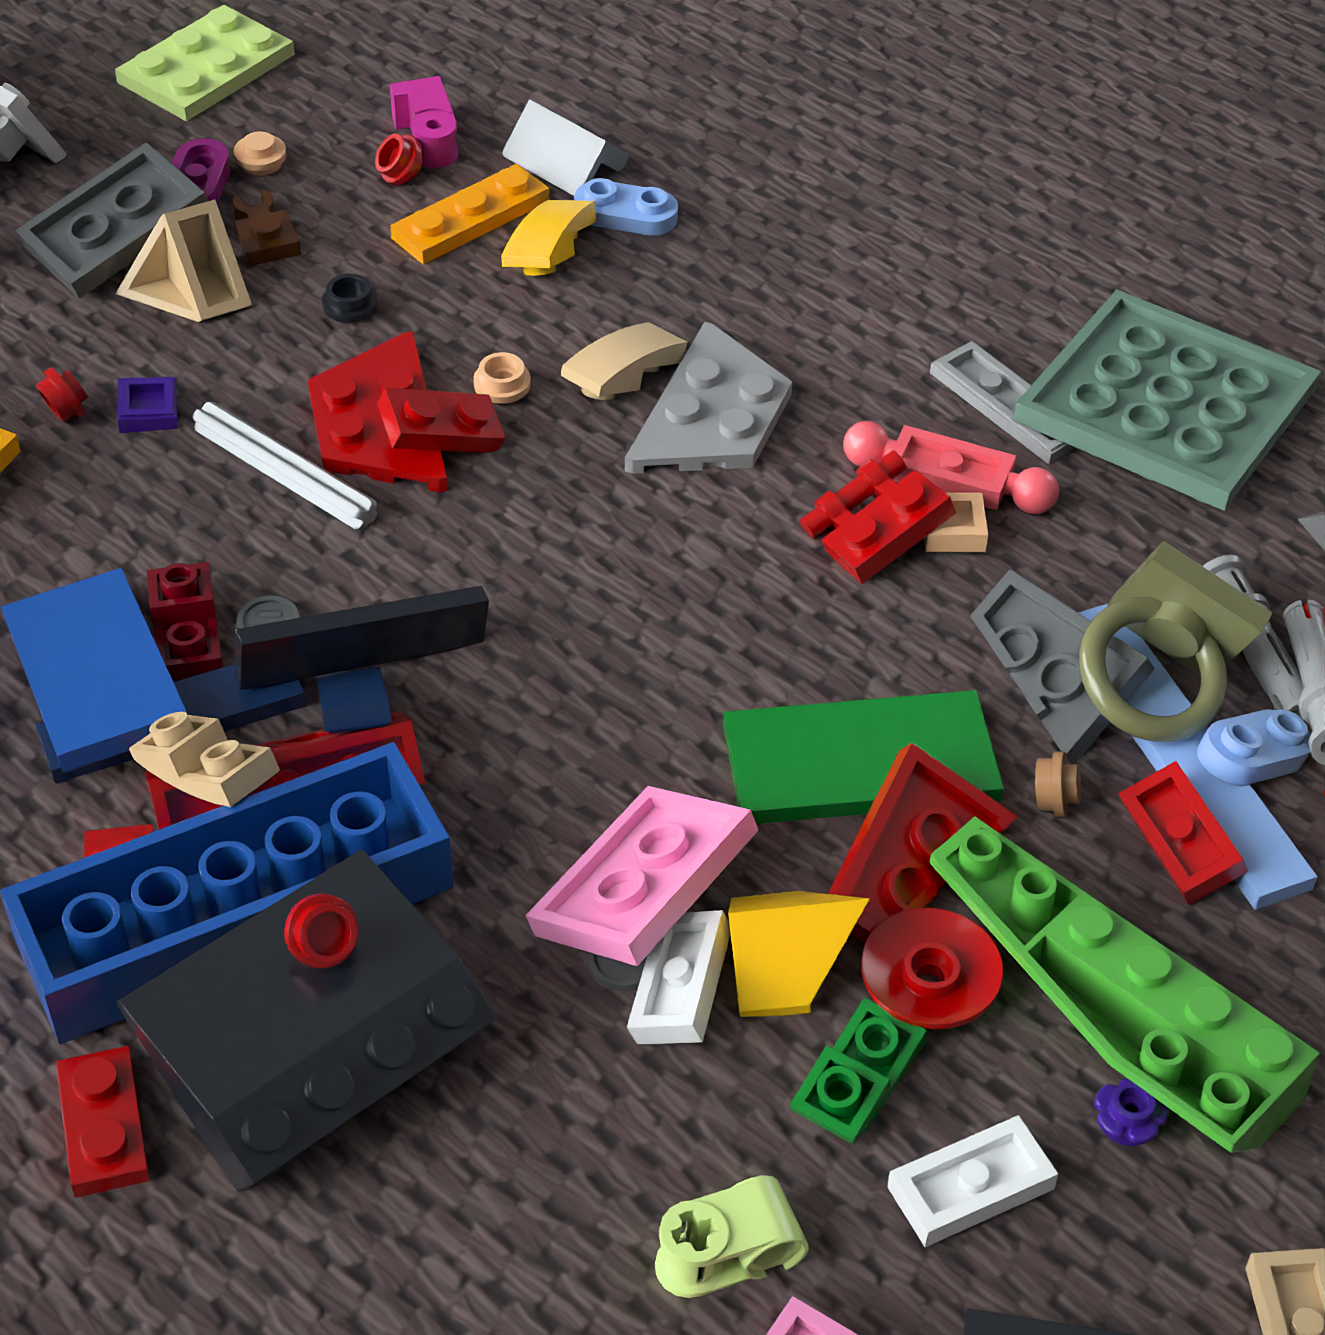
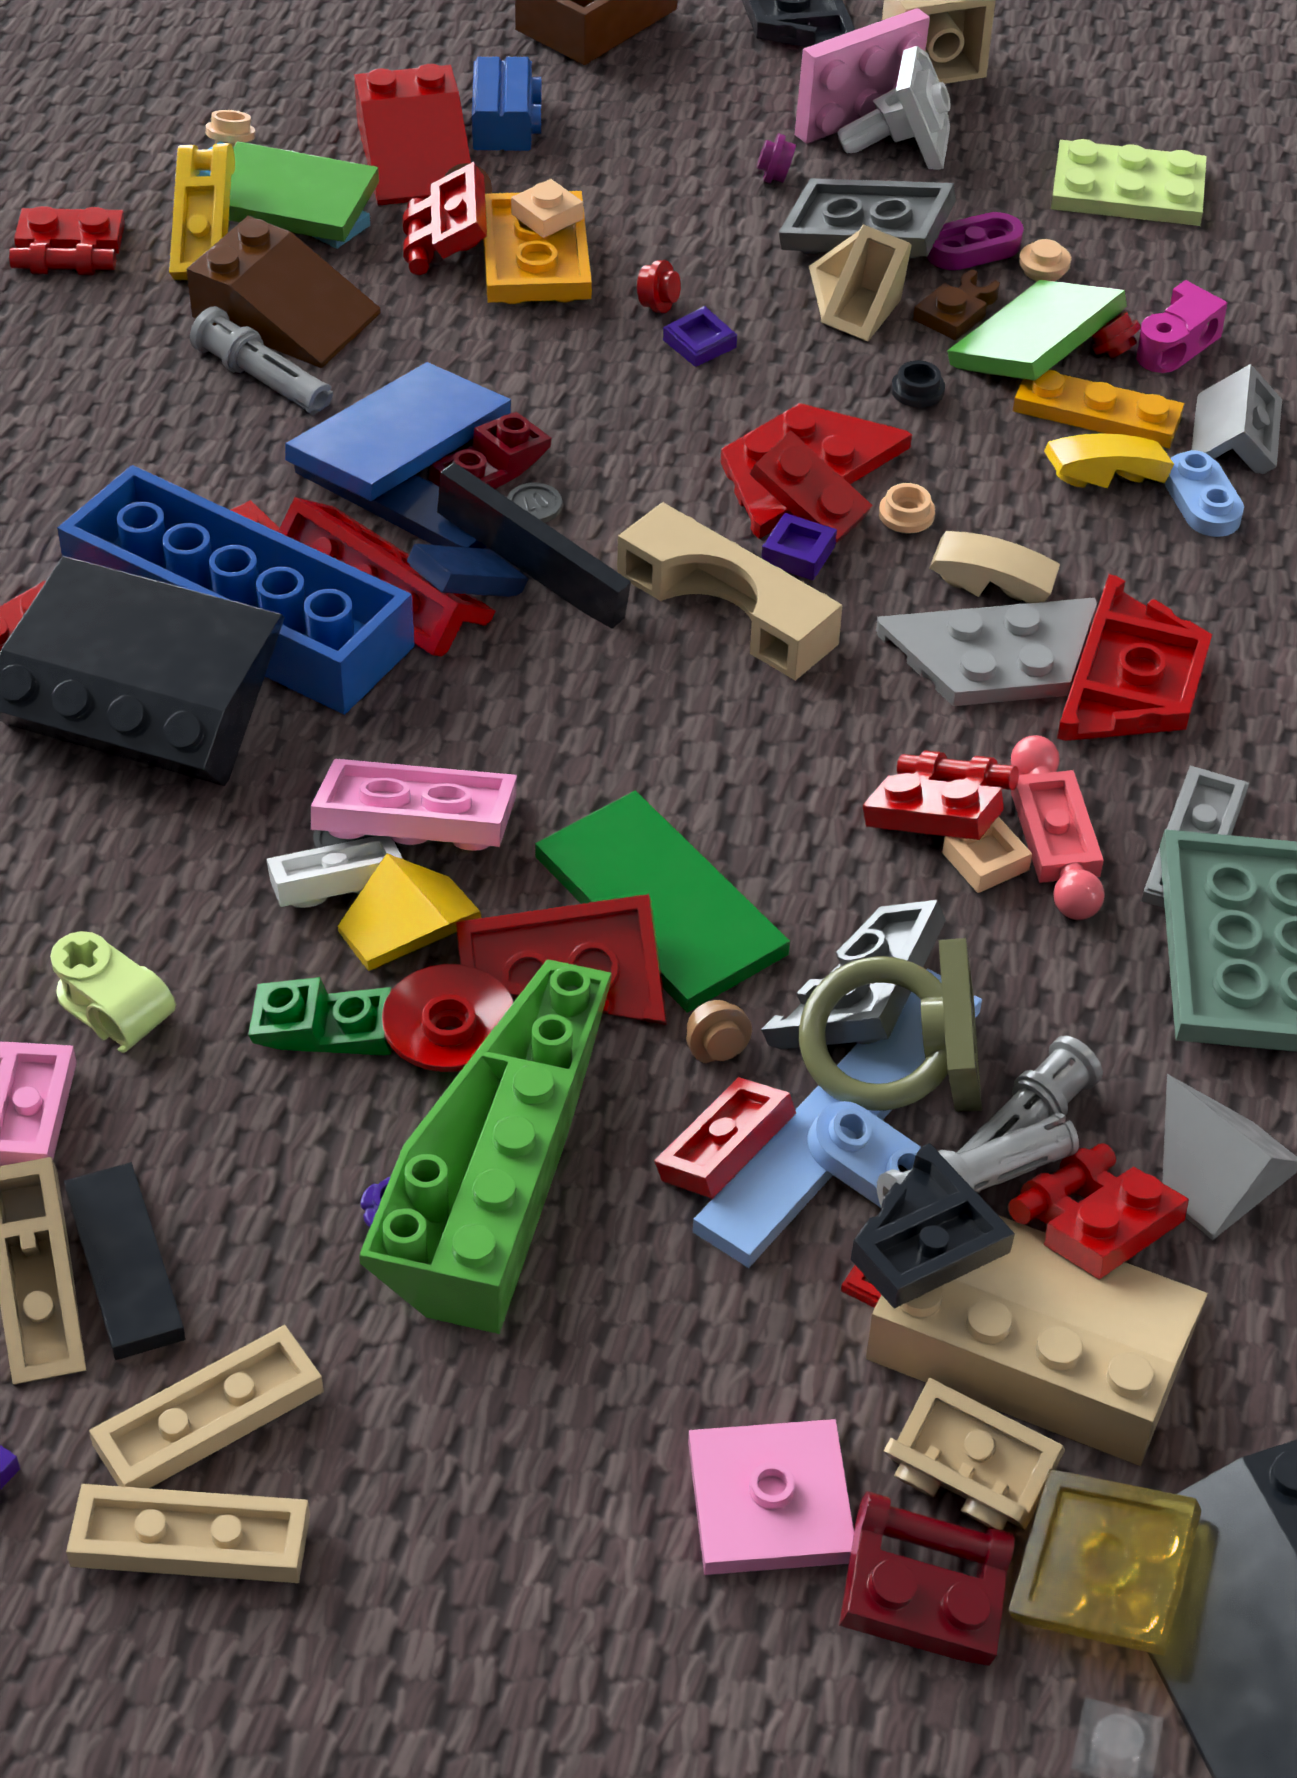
camera: 60 degrees right, 0 degrees up
tan slope [129,712,280,807] -> none
axle [193,402,378,530] -> none
red plate [284,893,359,968] -> none
white plate [887,1115,1058,1247] -> none
none -> tan arch [617,502,842,681]
none -> dark purple plate [761,513,837,581]
none -> tile [947,280,1127,381]
none -> red wing [1057,574,1212,741]

